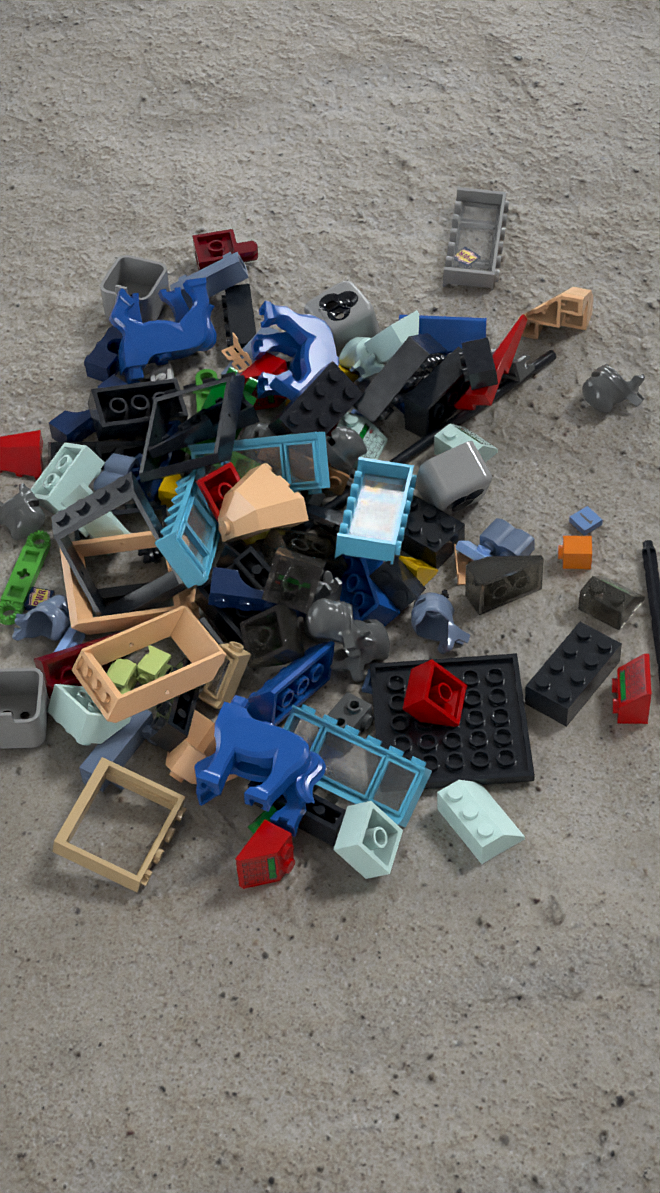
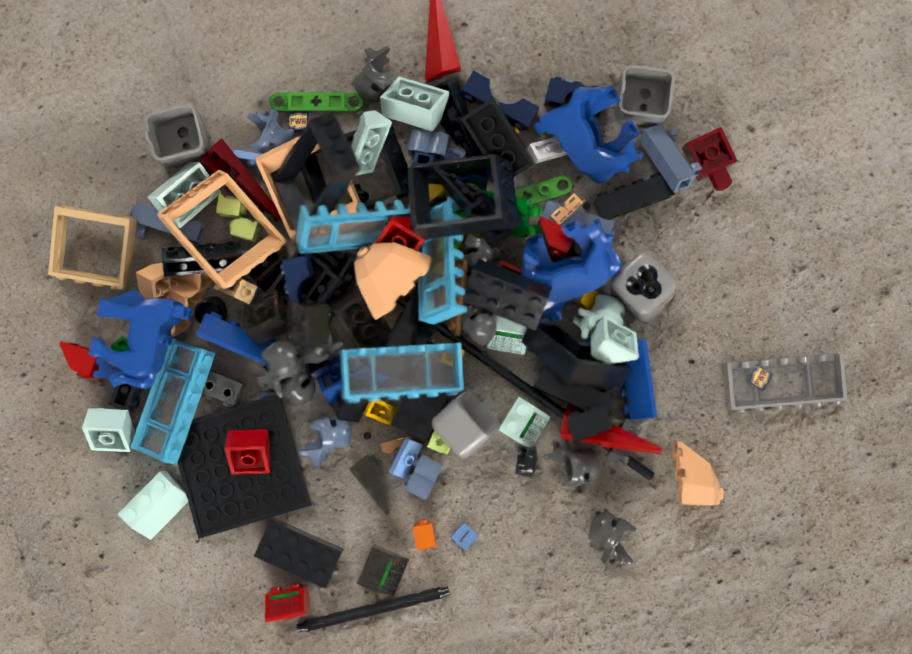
camera: 75 degrees right, 35 degrees up
none -> yellowish green window [427,430,450,455]
none -> black hair [515,446,538,478]
none -> dark grey piece [543,439,601,487]

